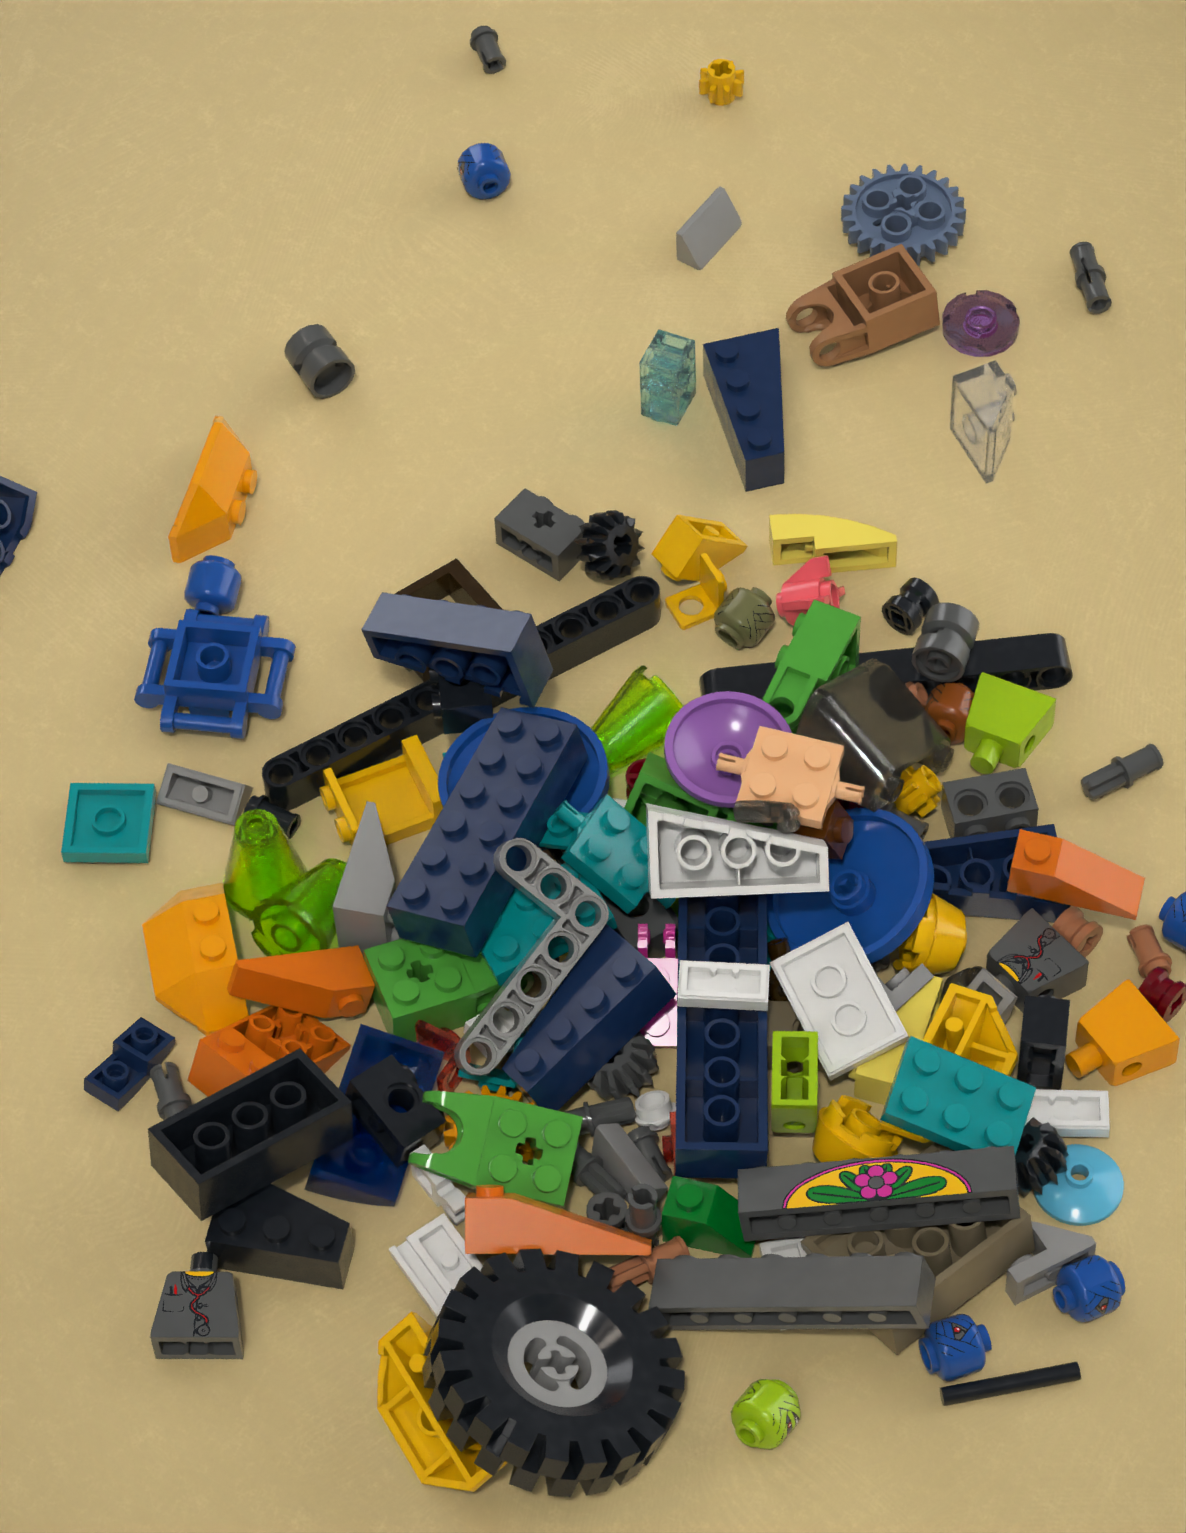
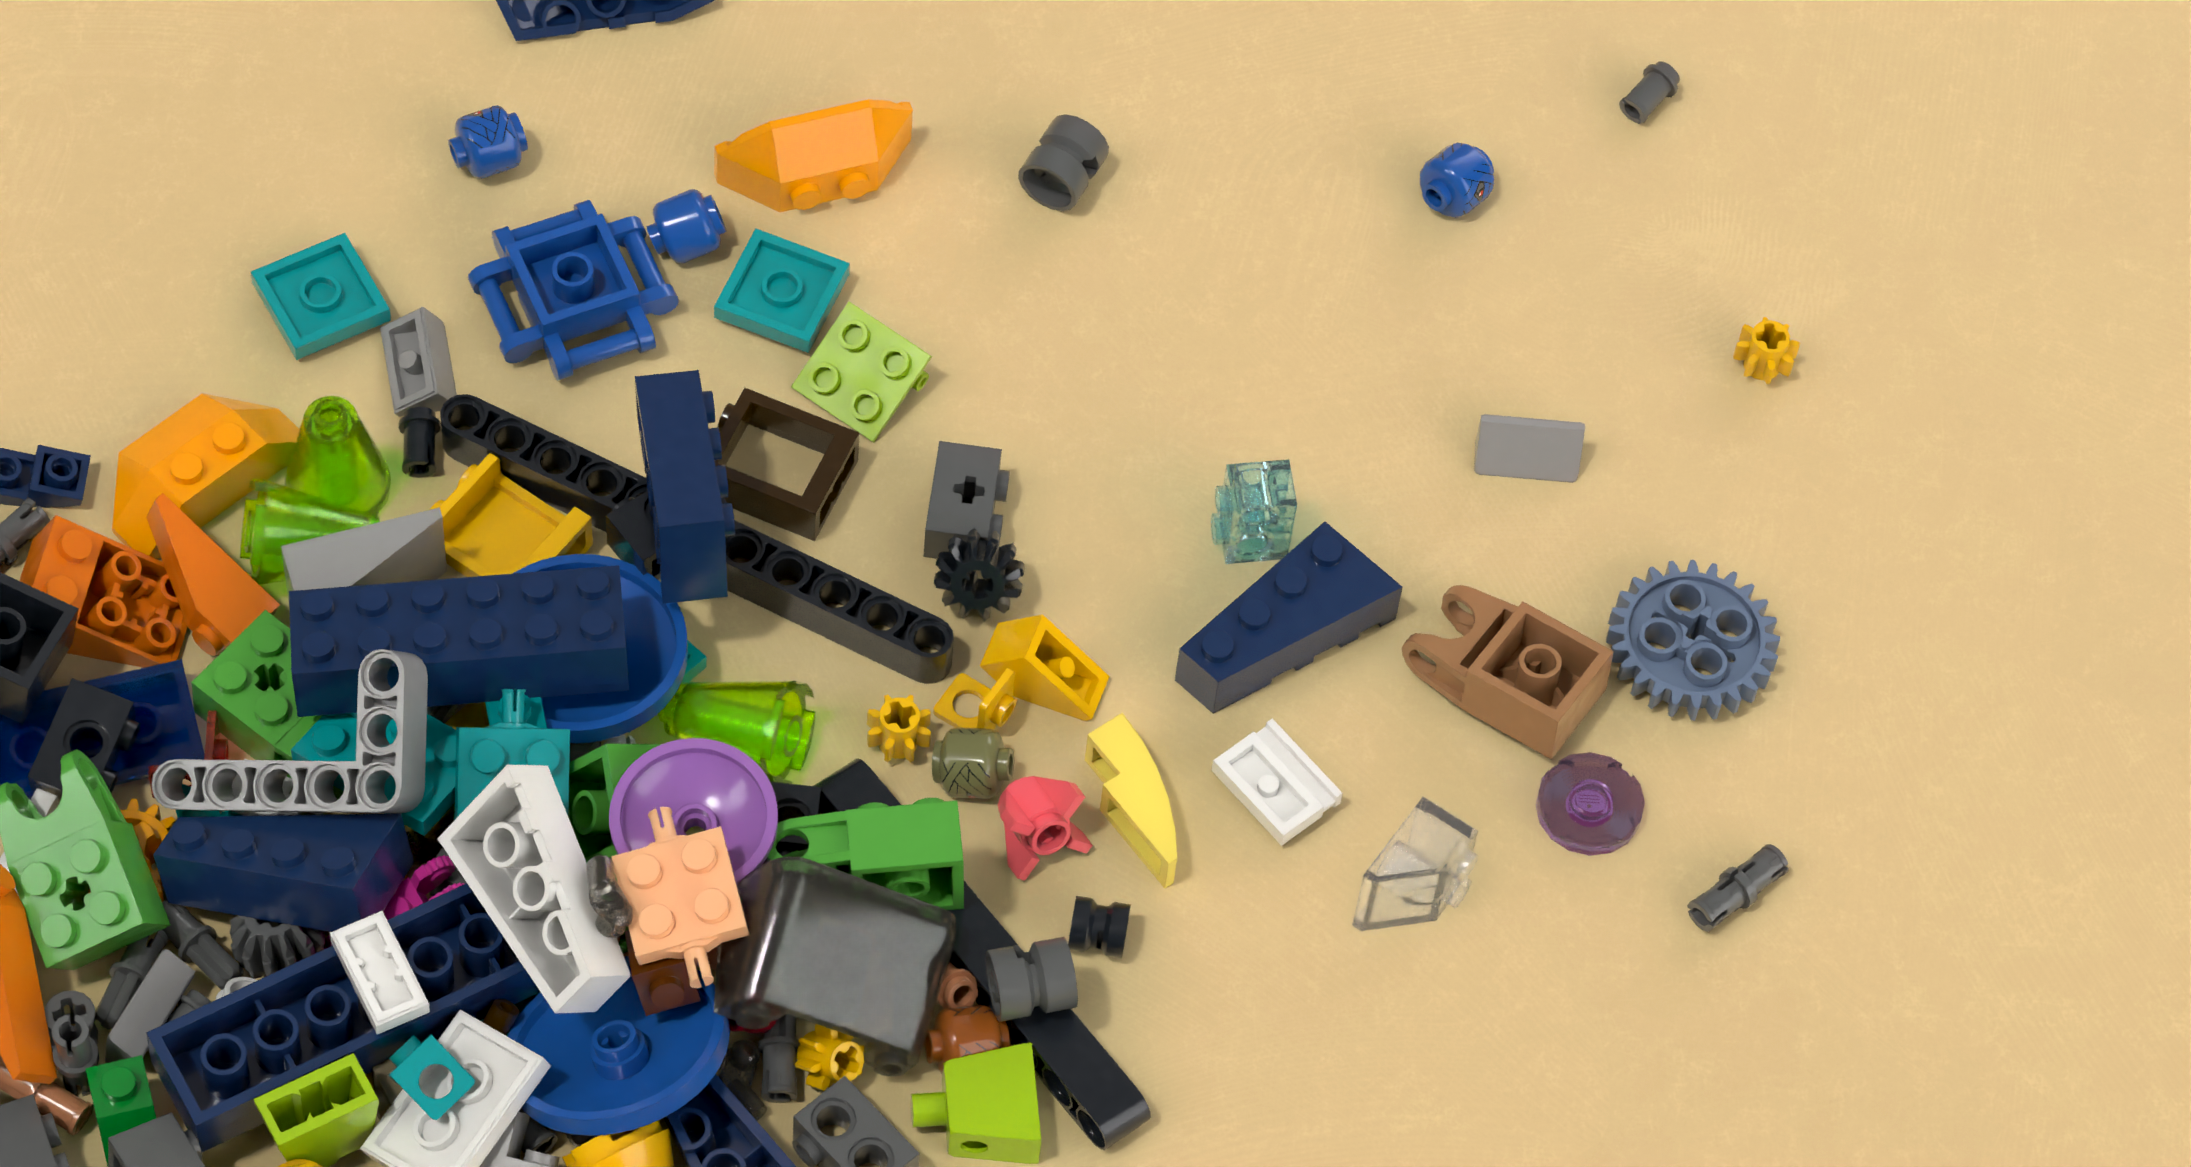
camera: 50 degrees right, 5 degrees up
none -> teal bracket [388,1034,475,1120]
none -> blue head [448,105,528,179]
none -> teal plate [714,228,850,353]
none -> lime hinge [791,302,932,442]
none -> yellow gear [867,694,931,762]
none -> white plate [1211,718,1343,846]

